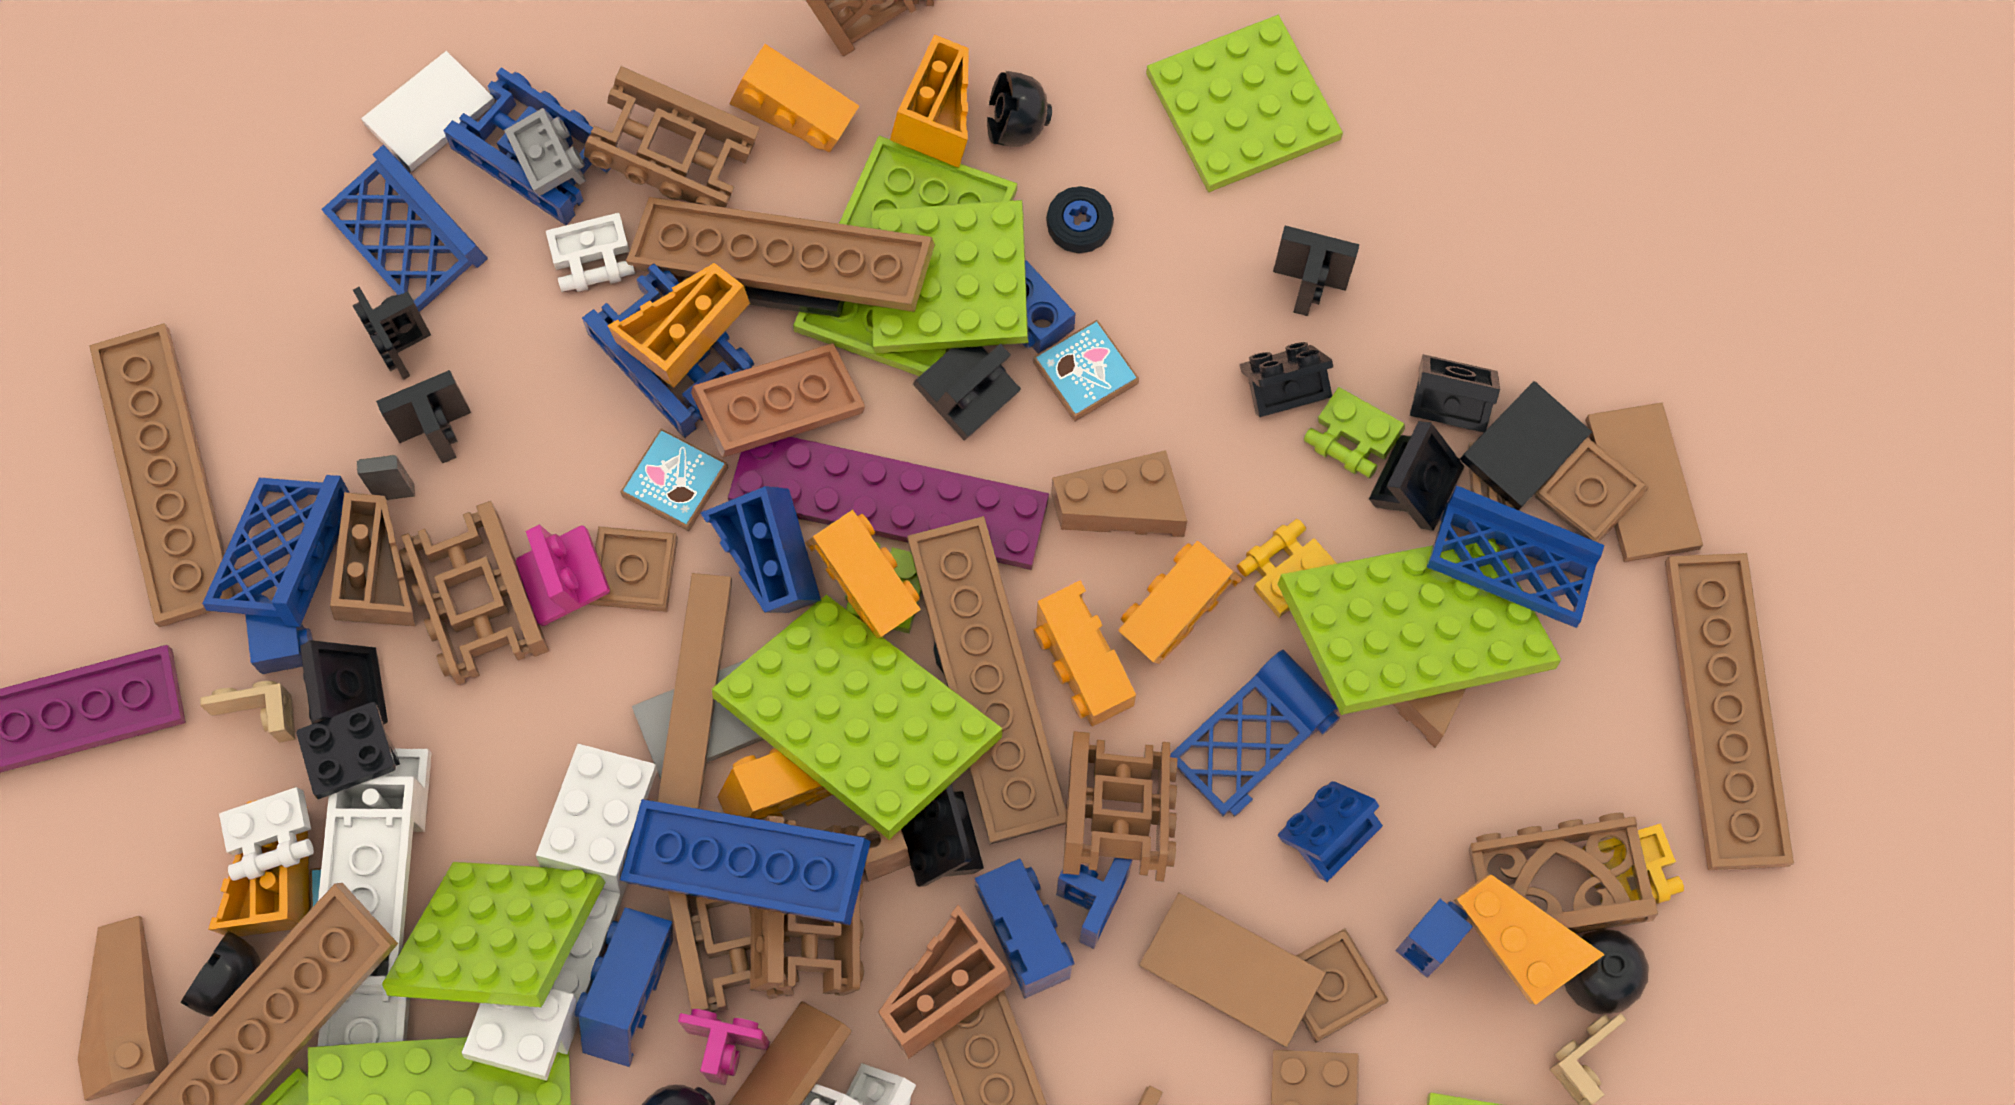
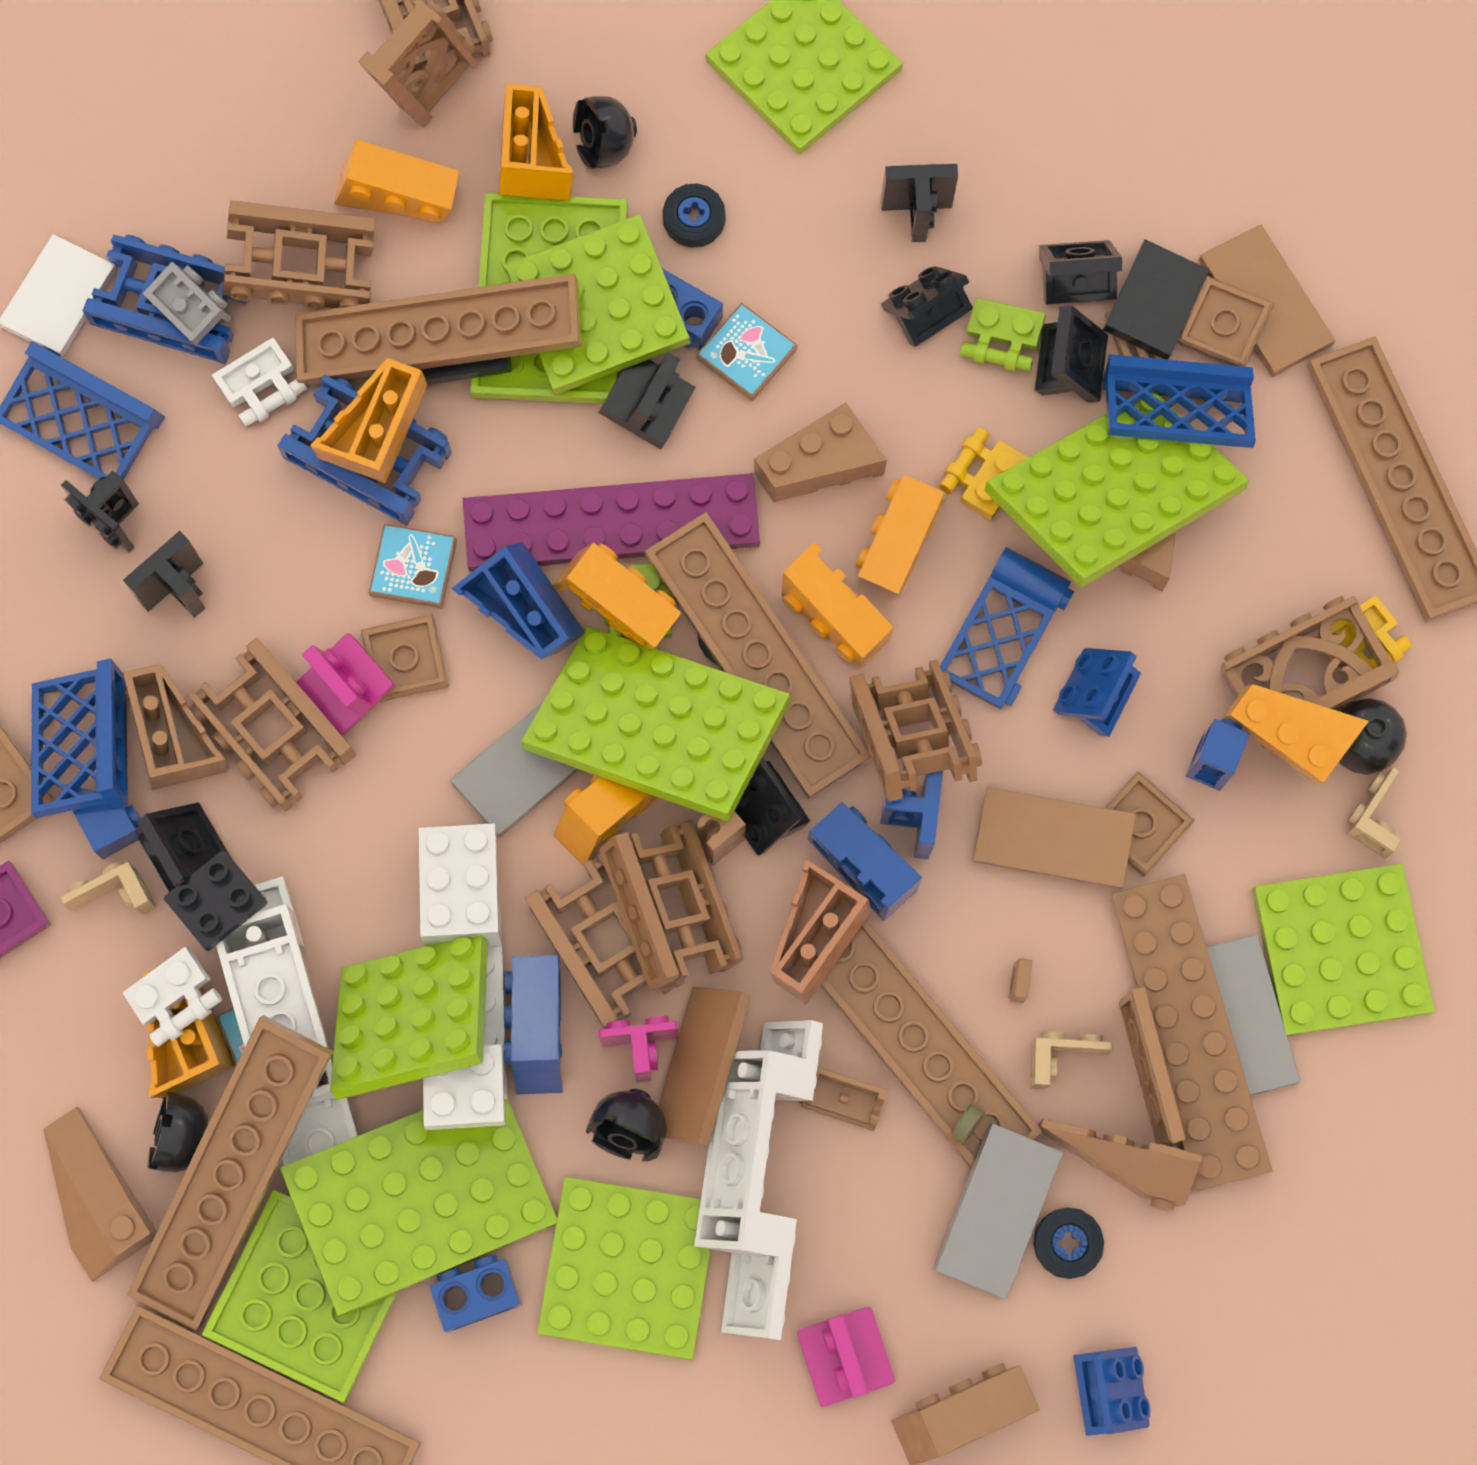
camera: 20 degrees left, 5 degrees up
dark grey tile [357,455,415,500] -> none
blue plate [620,799,871,925] -> none
medium nougat tile [657,573,732,809] -> none
nougat plate [691,343,865,458] -> none

